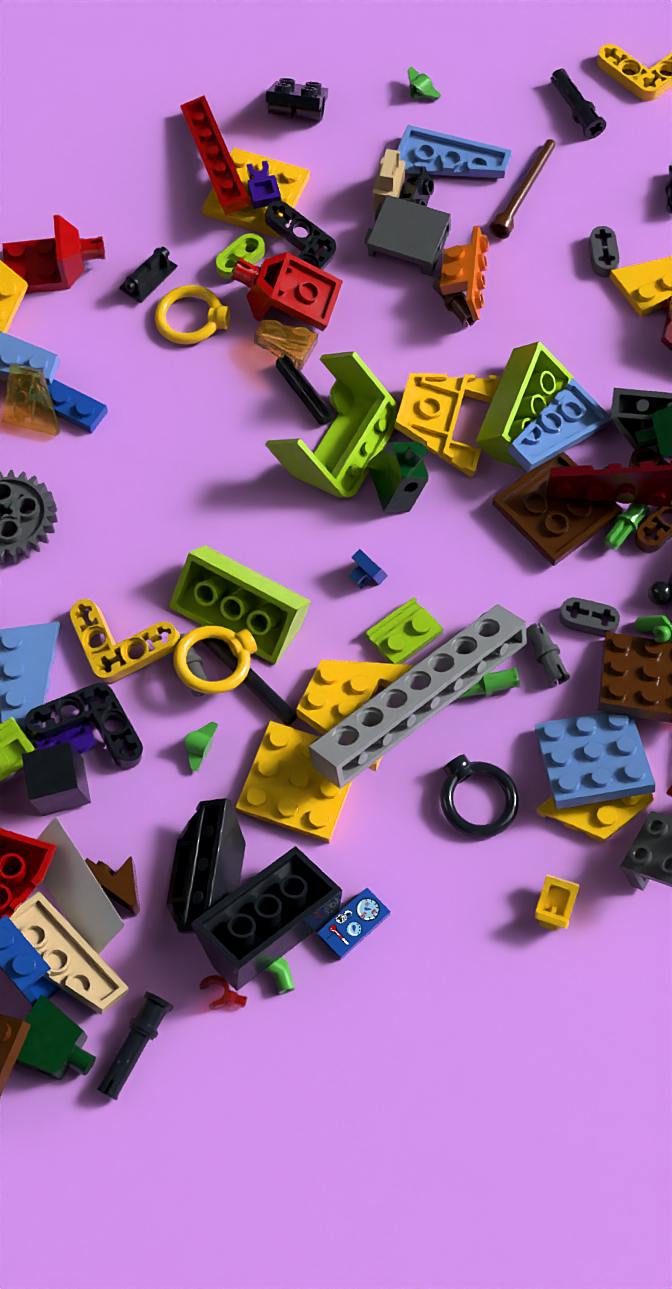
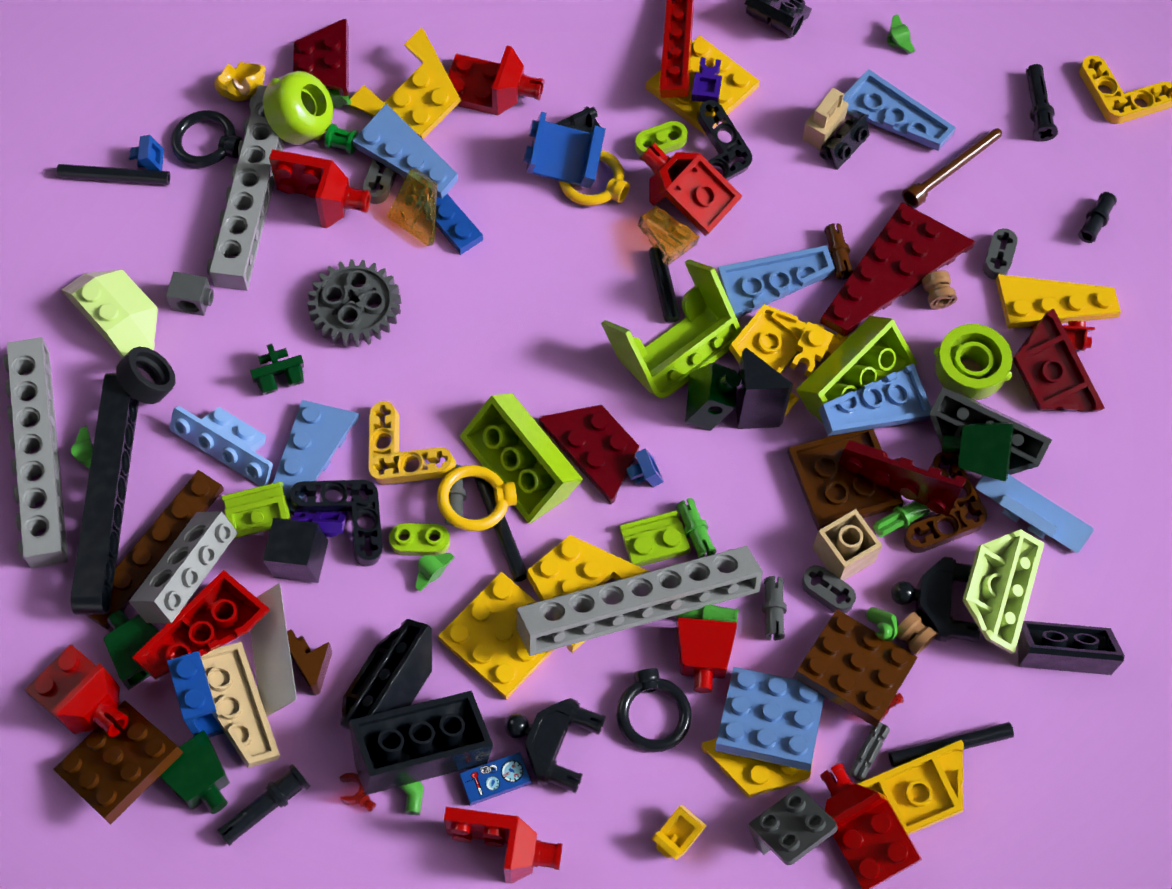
camera: 20 degrees right, 0 degrees up
dark grey panel [365,195,451,276] -> none
orange bracket [440,226,489,321] -> none
none -> lime plate [389,523,450,556]
none -> red plate [444,807,563,884]
none -> black connector [504,698,606,793]
none -> blue panel [523,112,606,188]
none -> dark red wing [539,405,639,504]
none -> bright green pin [676,498,717,558]
none -> red torso [676,617,737,693]
none -> medium blue wing [717,245,835,318]
none -> black slope [735,348,793,429]
none -> yellow plate [789,321,834,377]
none -> tan head [812,509,882,581]
none -> dark red wing [820,202,976,337]
none -> medium nougat wheel [922,270,957,309]
none -> lime piece [934,324,1013,400]

